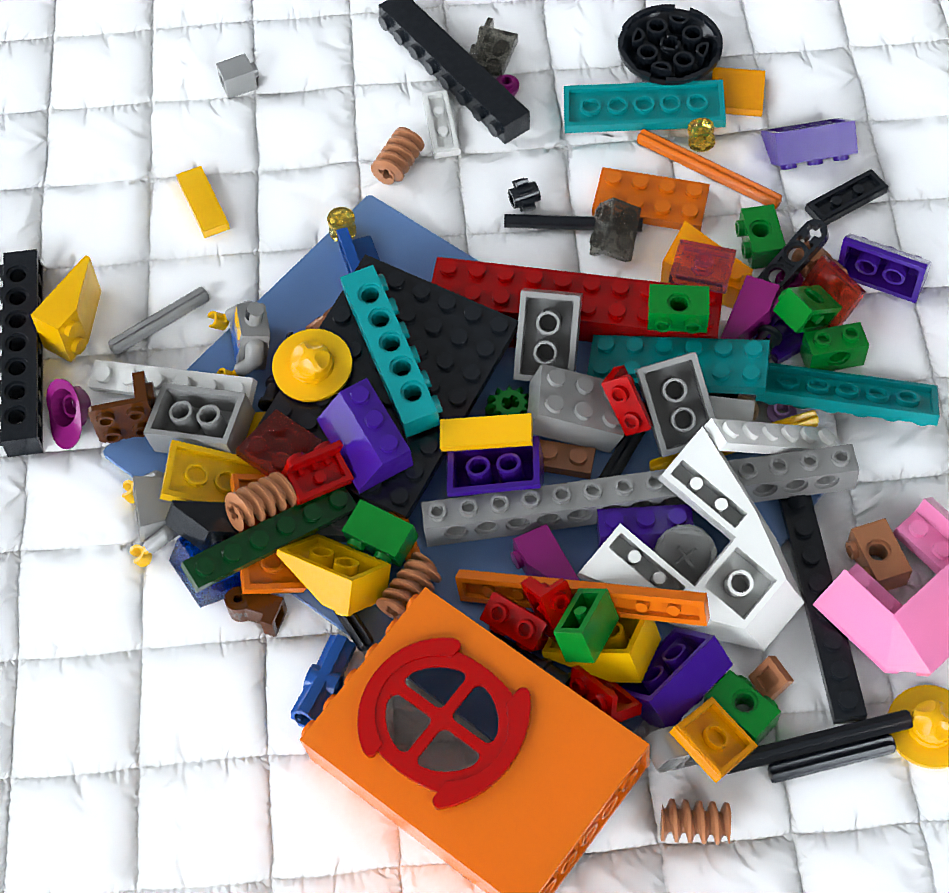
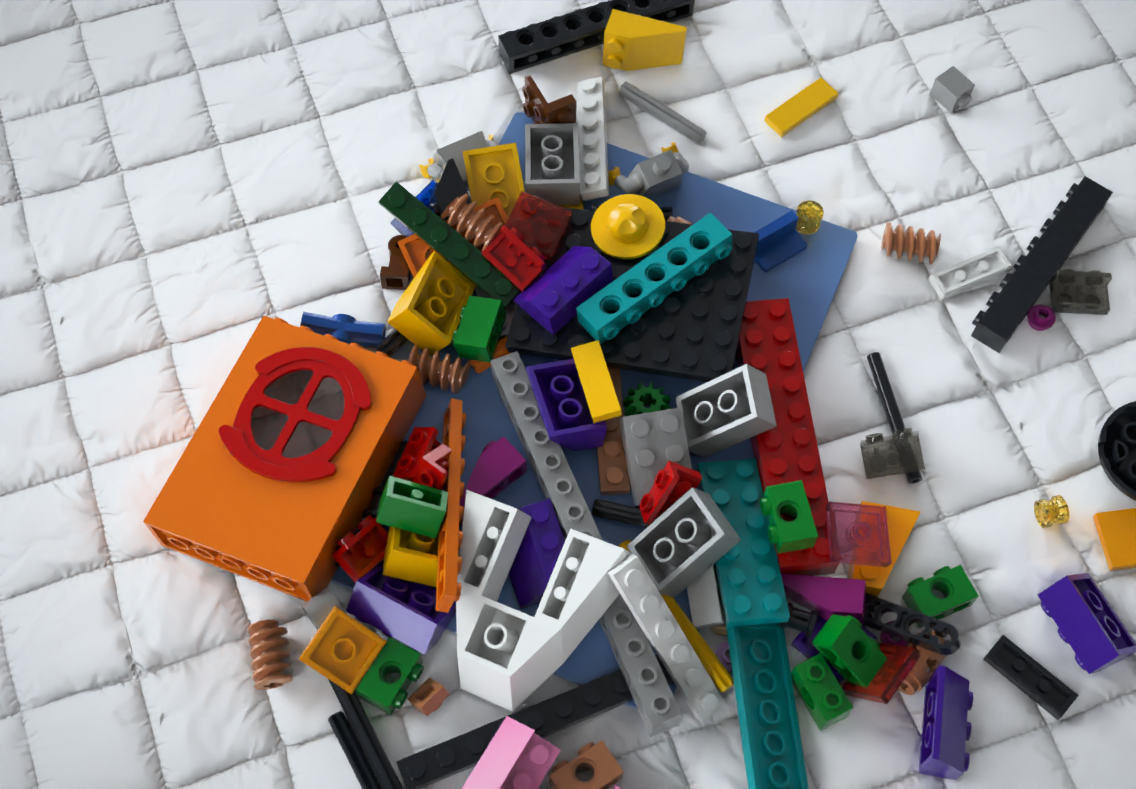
camera: 70 degrees right, 5 degrees up
magenta piece [46,379,91,449] -> none
black gear [508,177,541,213] -> none
teal plate [564,80,726,133] -> none
orange plate [592,167,710,232] -> none
orange axle [637,129,782,209] -> none
light grey tile [654,524,717,585] -> none

